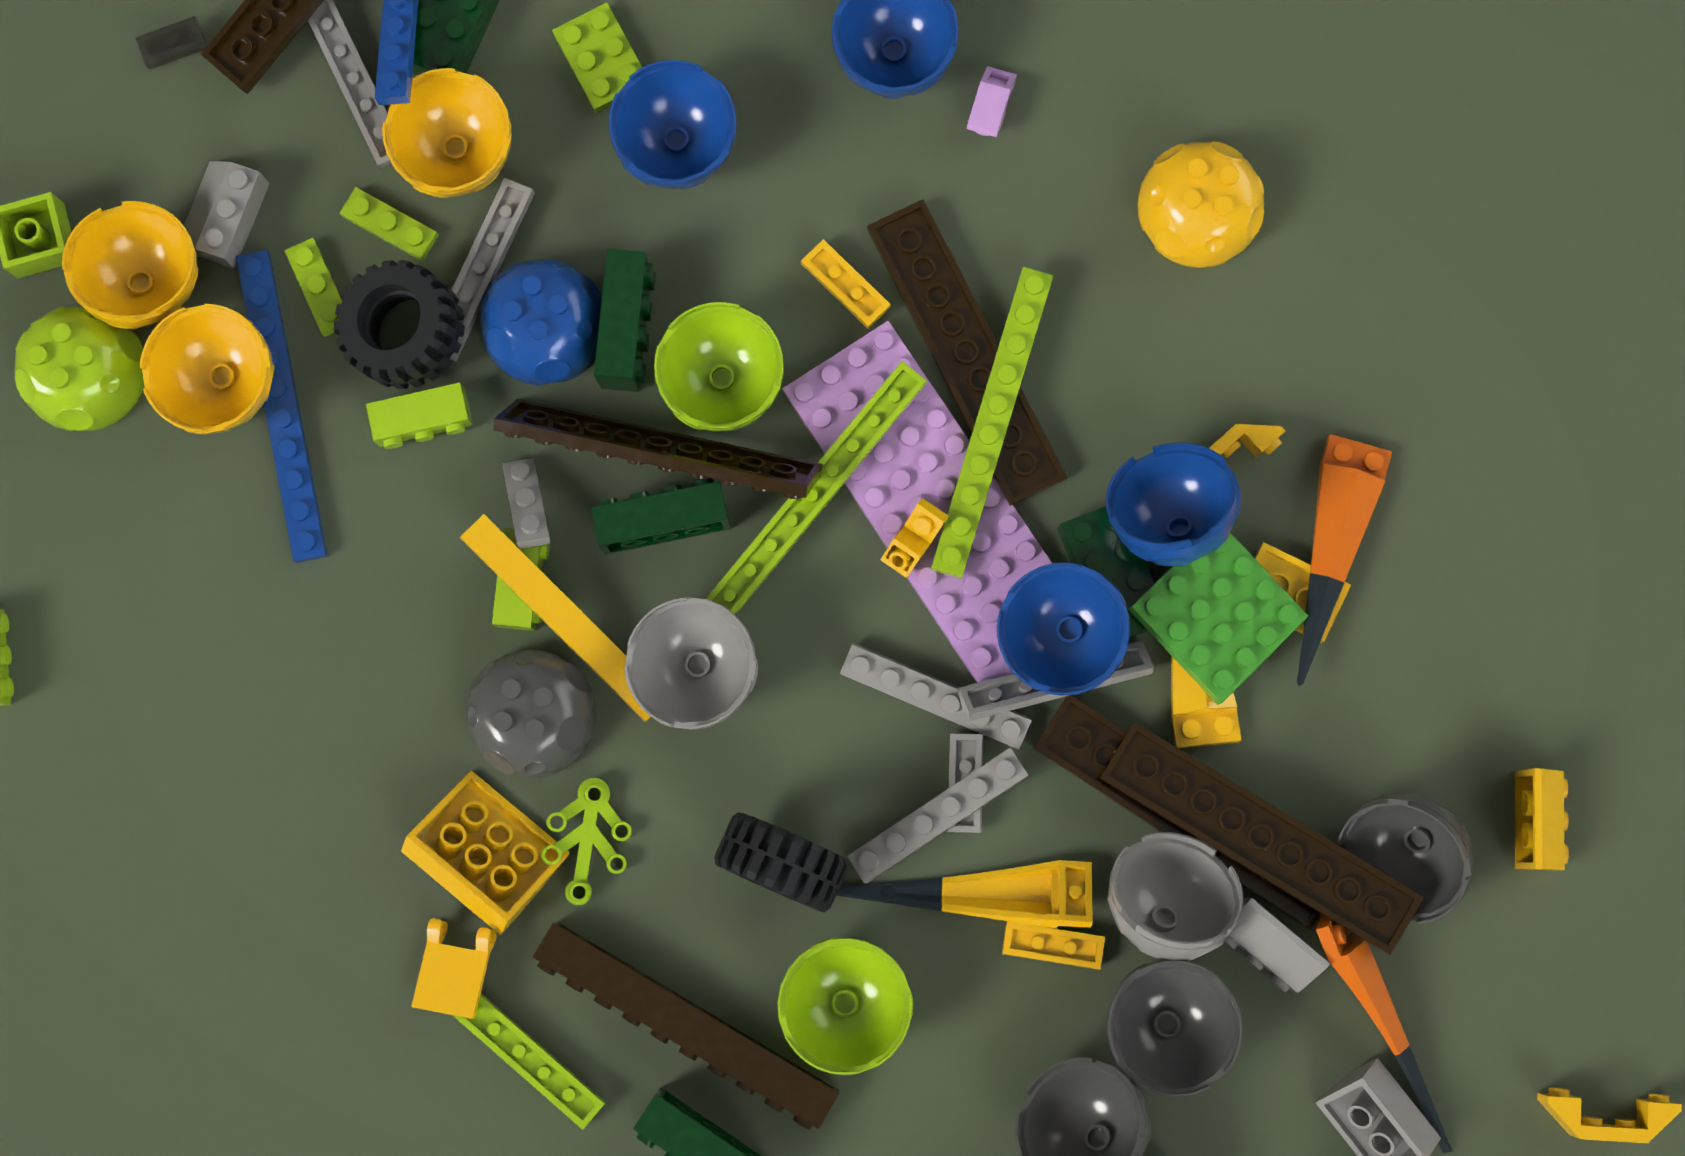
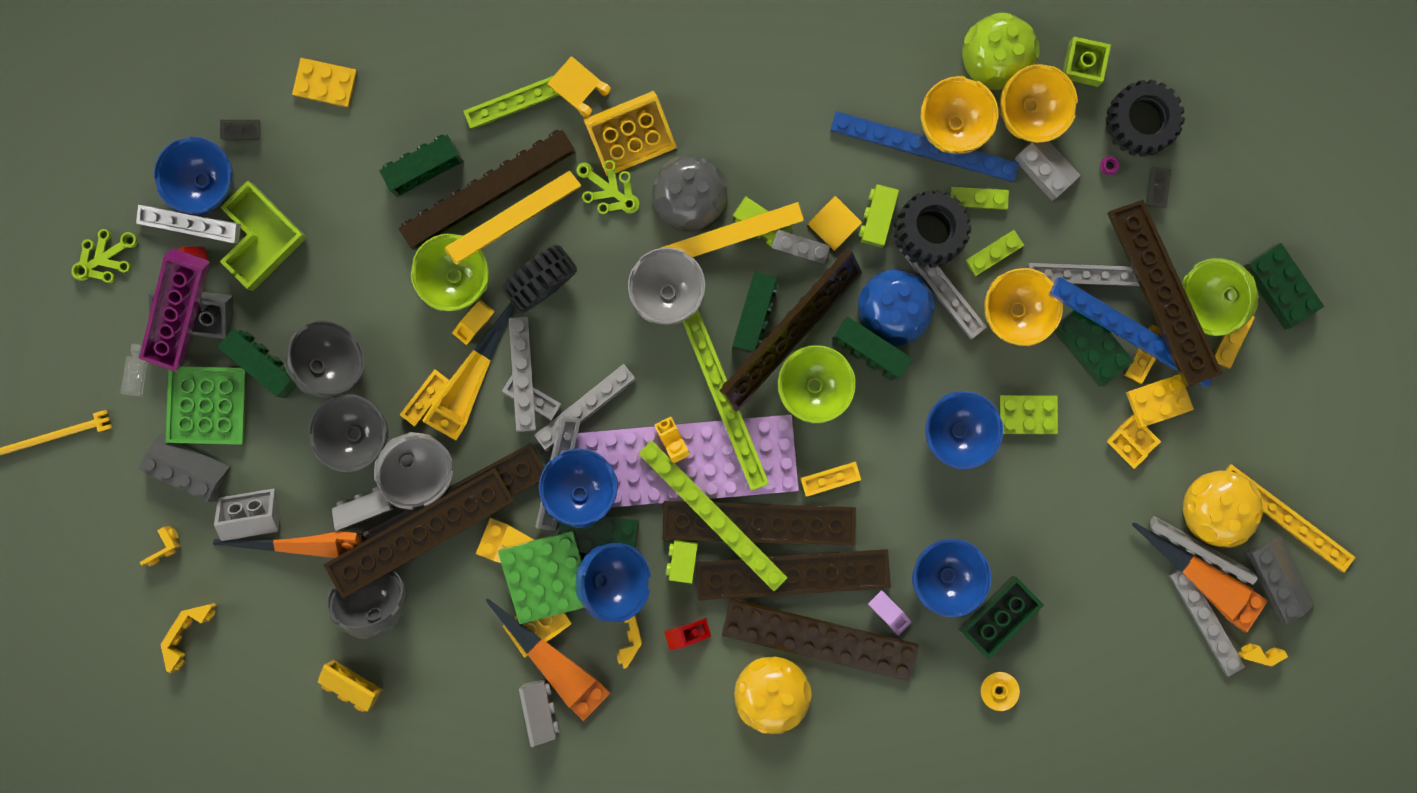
camera: 120 degrees right, 5 degrees up
none -> yellow tile [444,171,581,265]
none -> yellow slope [452,299,495,346]
none -> light grey slope [519,679,560,747]
none -> red slope [664,618,711,650]
none -> lime brick [666,540,698,583]
none -> dark brown plate [696,549,891,601]
none -> dark brown plate [722,598,919,682]
none -> yellow slope [807,196,862,251]
none -> magenta plate [1100,156,1120,175]
none -> black tyre [1106,80,1185,157]

